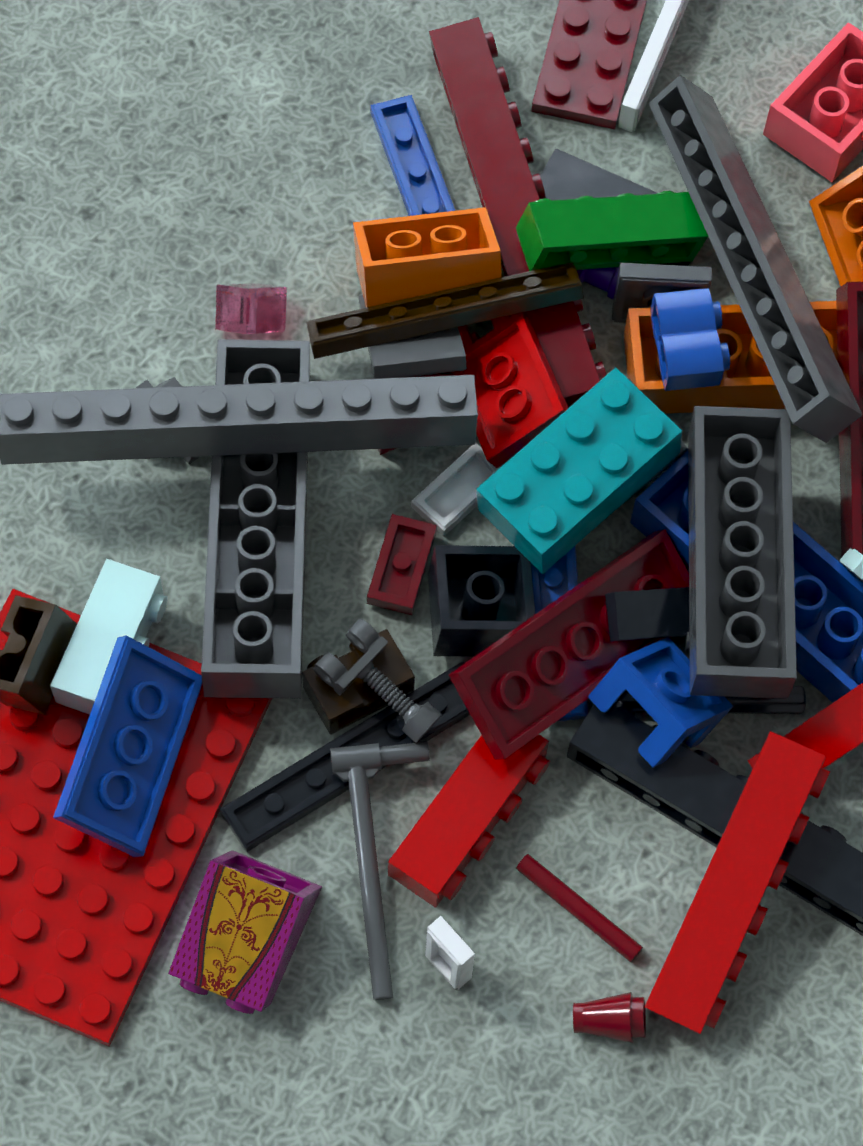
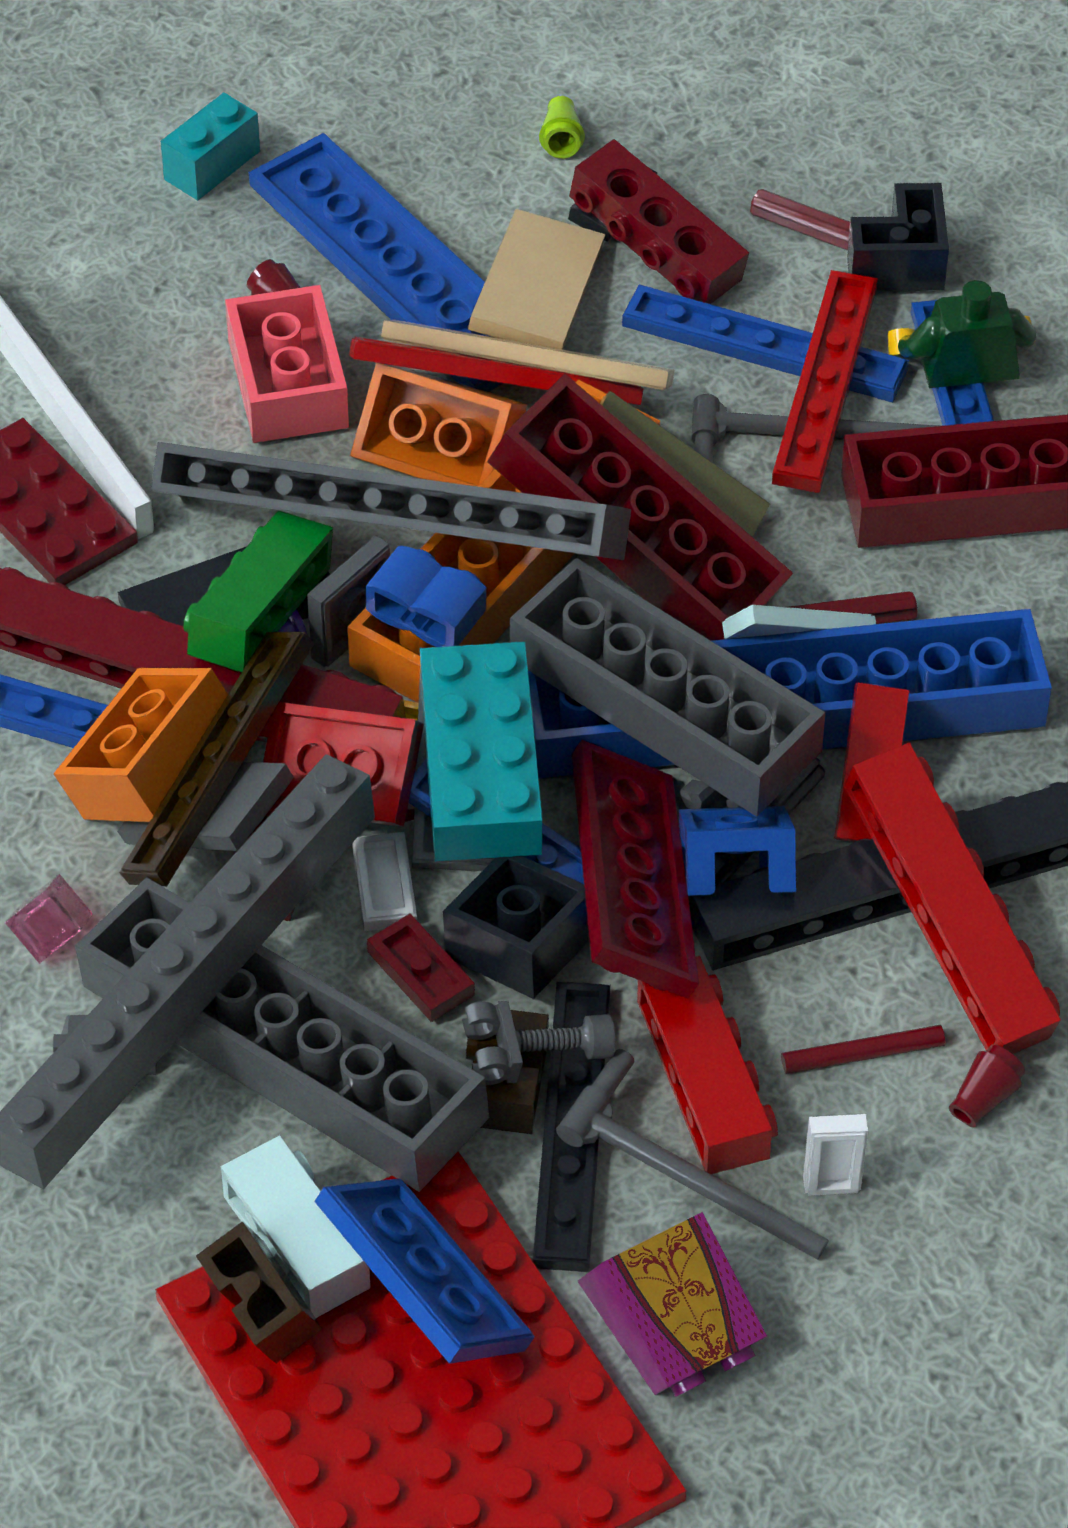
camera: 50 degrees left, 15 degrees down
black tile [605,587,689,642] -> none

